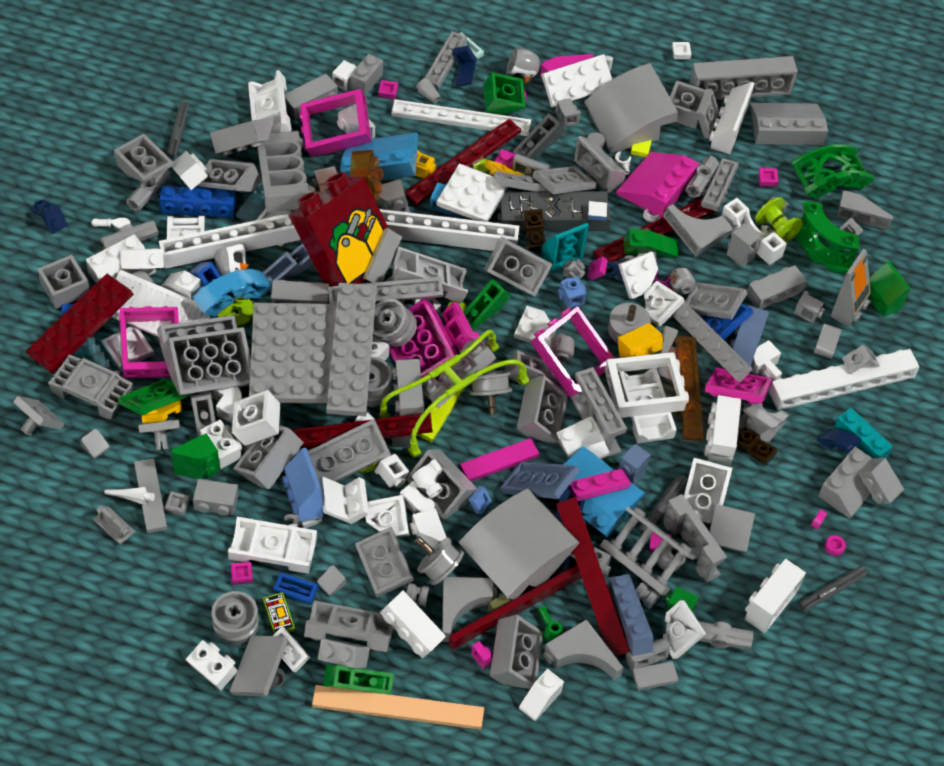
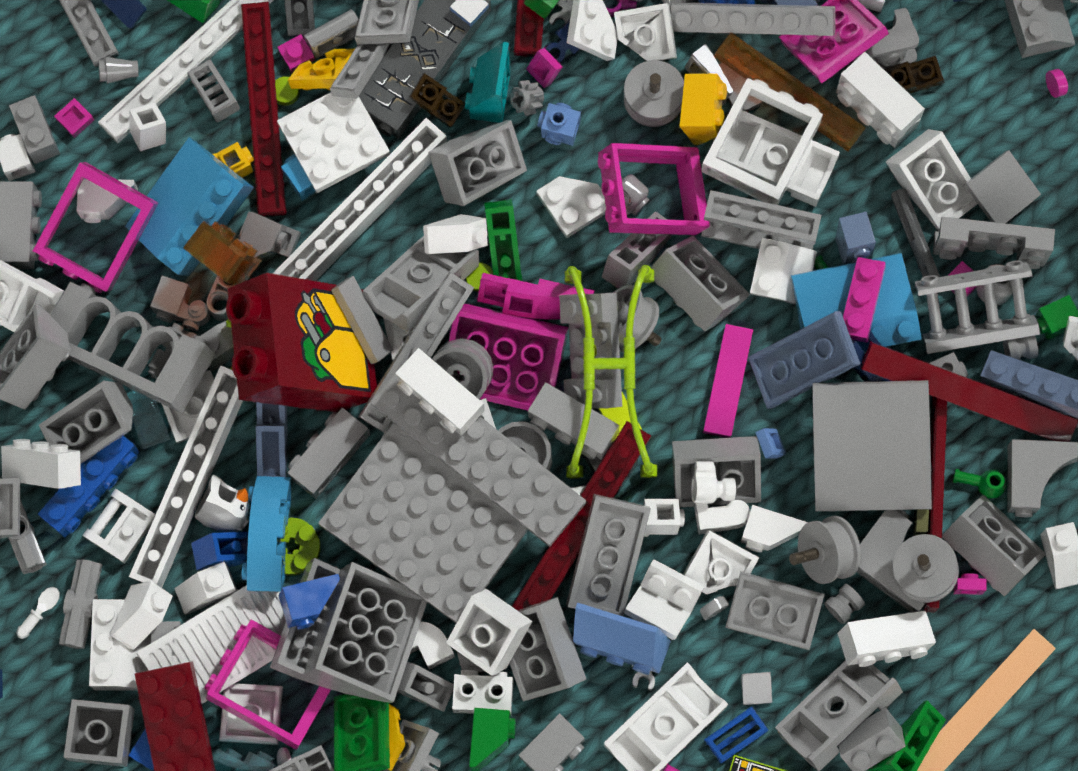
camera: 45 degrees left, 20 degrees up
none -> white brick [129,103,166,151]
none -> light grey slope [187,59,240,122]
none -> blue slope [278,574,340,629]
none -> white brick [395,348,485,436]
none -> white slope [423,214,488,254]
none -> light grey tile [700,596,729,621]
none -> light grey wheel [893,534,959,603]

